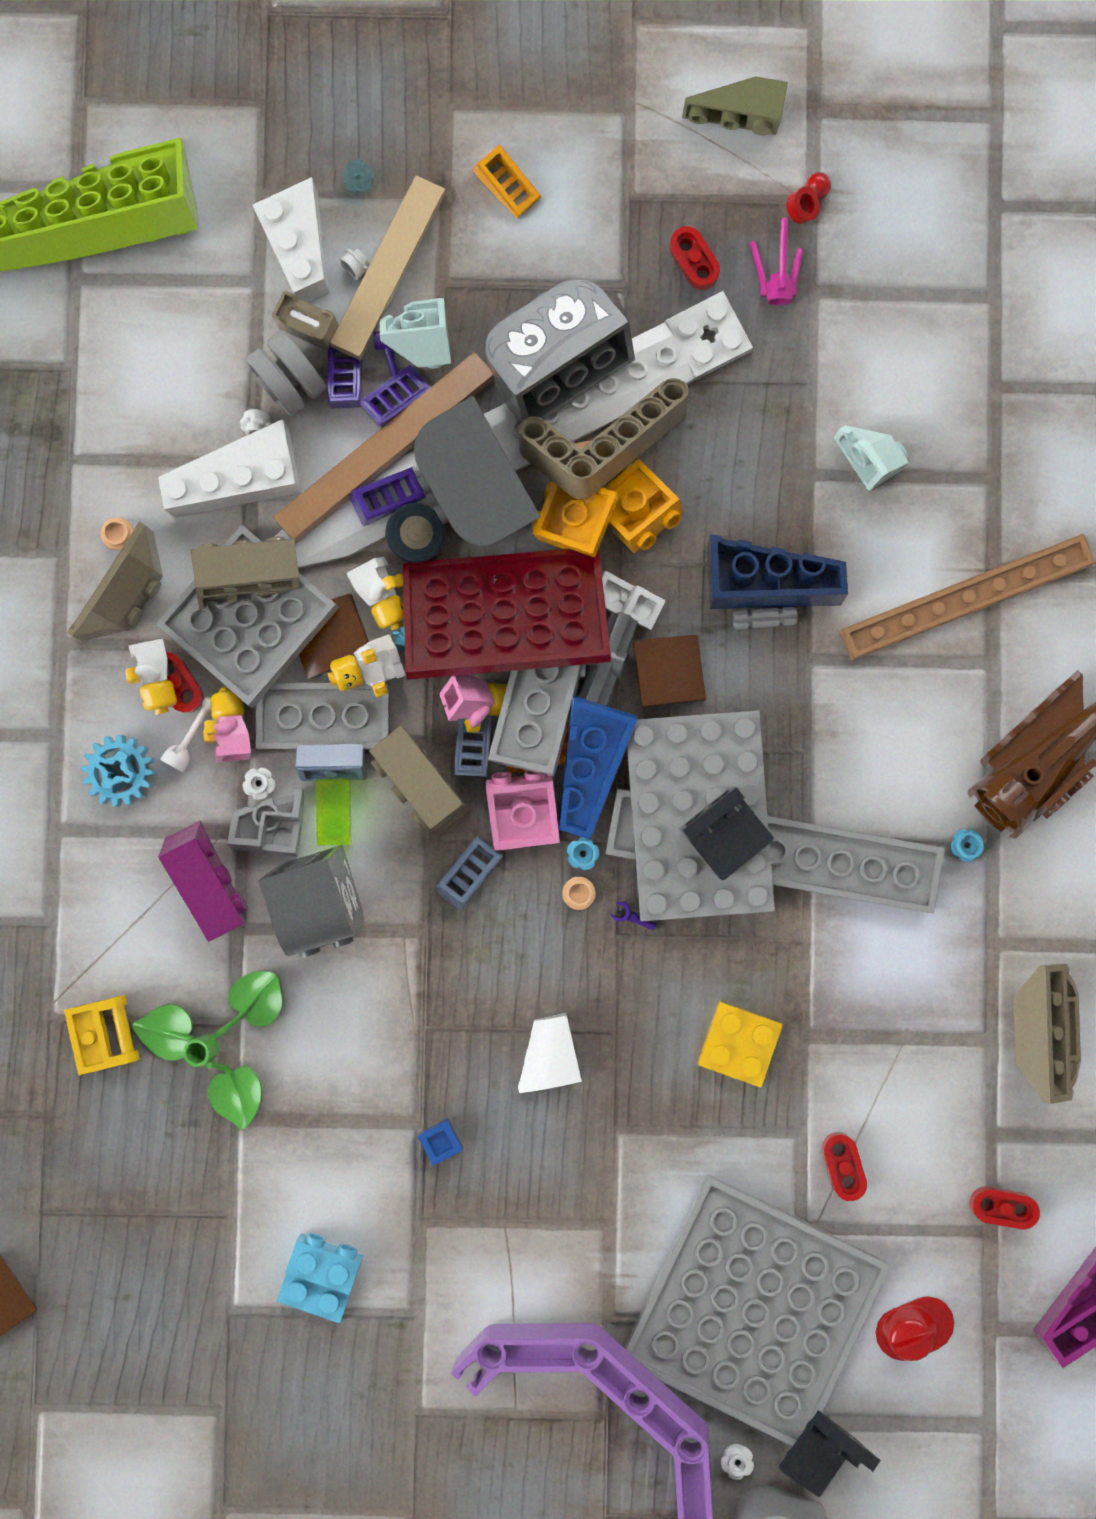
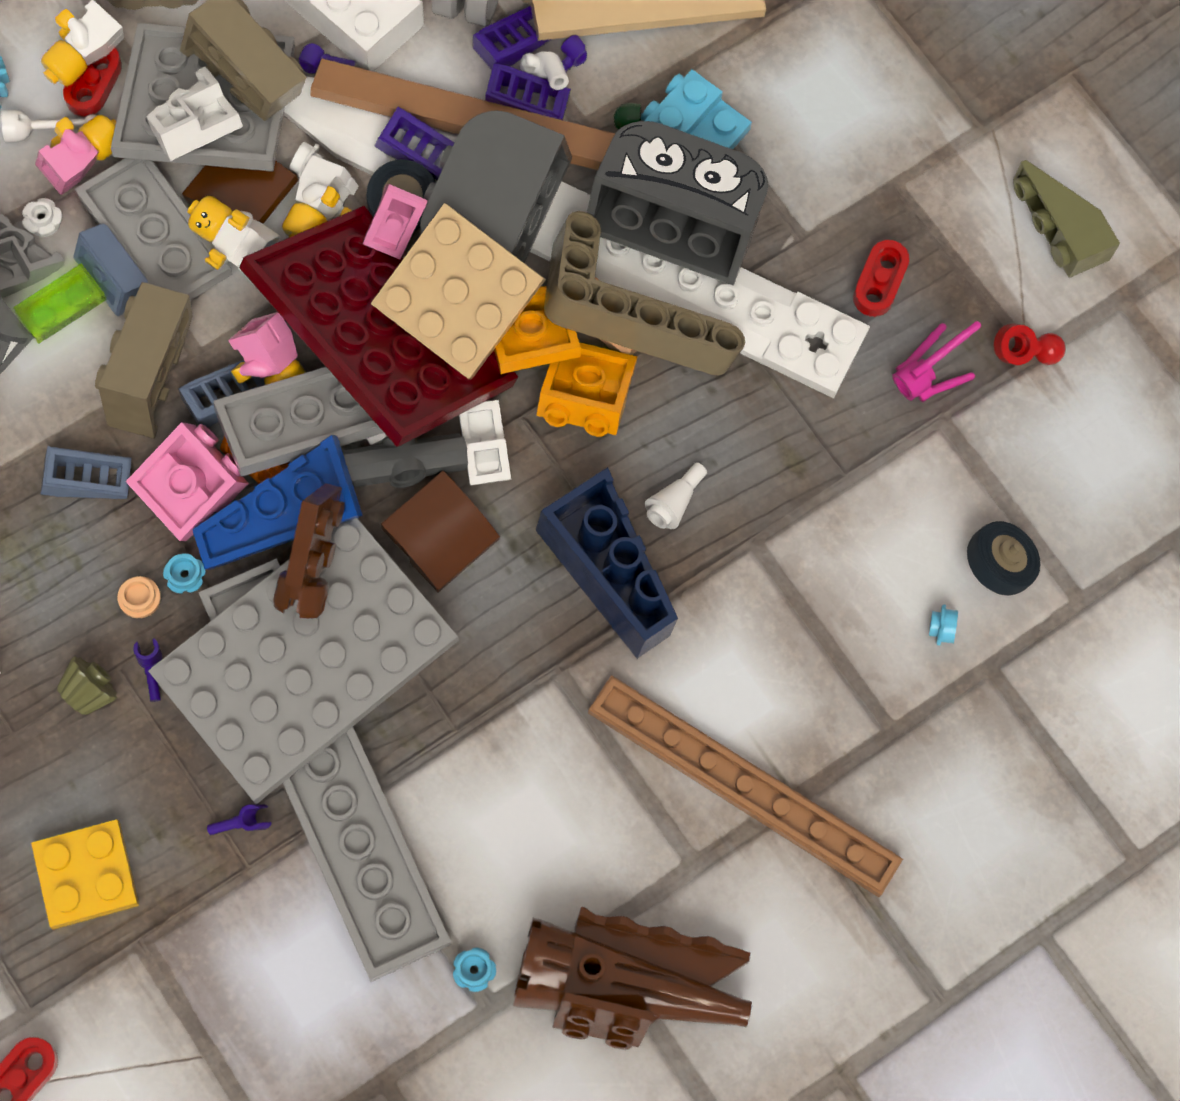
camera: 45 degrees right, 15 degrees down
light aqua slope [380,298,451,368] -> none
light orange slope [472,144,542,219] -> none
black bracket [679,786,774,880] -> none
light grey axle [732,607,798,630] -> none
light aqua slope [834,425,909,491] -> none
none -> olive piece [57,656,117,715]
none -> white slope [146,67,243,161]
none -> dark purple hand [207,804,272,835]
none -> reddish brown plate [273,483,345,619]
none -> white plate [289,142,323,179]
none -> dark purple hand [298,43,355,74]
none -> bright pink slope [363,184,428,259]
none -> tan plate [371,203,546,379]
none -> white arm [520,51,569,90]
none -> dark green hinge [613,103,641,130]
none -> medium azure plate [641,69,752,149]
none -> white cone [645,463,707,529]
none -> medium azure plate [929,604,958,646]
none -> black wheel [967,521,1041,596]

